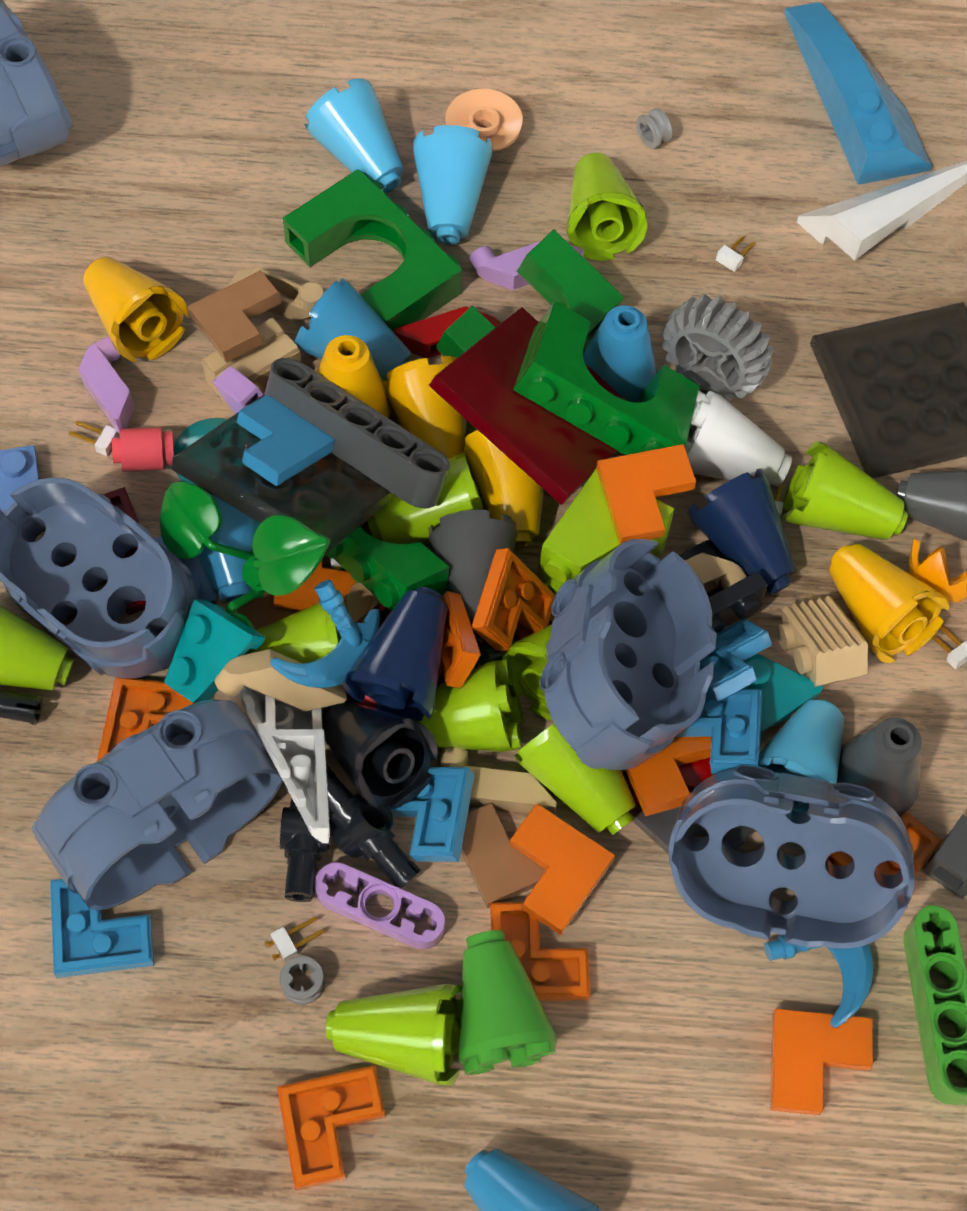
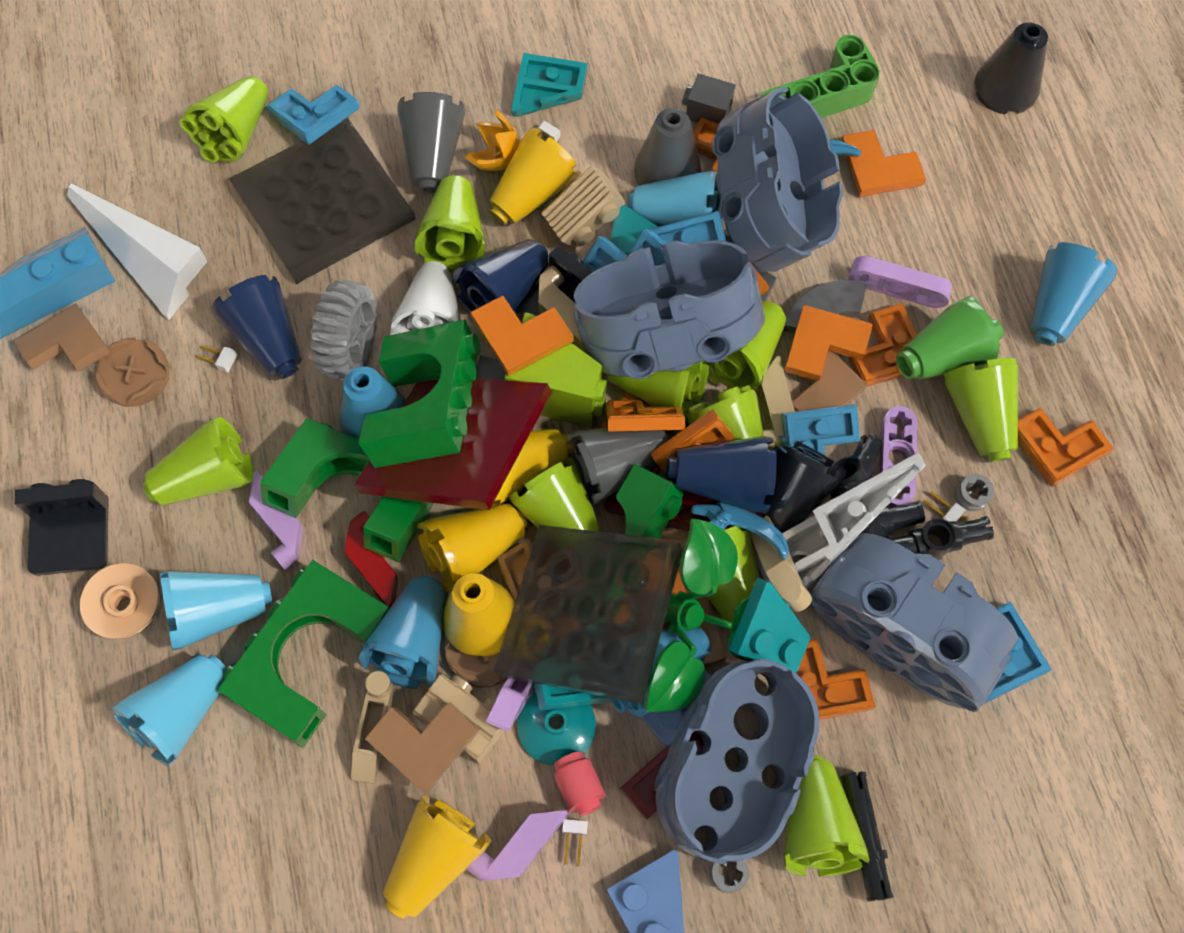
camera: 105 degrees left, 5 degrees up
dark azure tile [236,395,335,486] -> none
dark grey beam [264,358,450,508] -> none
light grey bush [636,108,673,149] -> none
none -> medium nougat tile [13,303,110,371]
none -> black bracket [14,479,109,576]
none -> medium nougat tile [94,338,170,407]
none -> dark blue cone [211,275,302,379]
none -> flat silver tile [783,280,868,333]
none -> lavender beam [849,256,952,308]
none -> black pin [889,516,994,560]

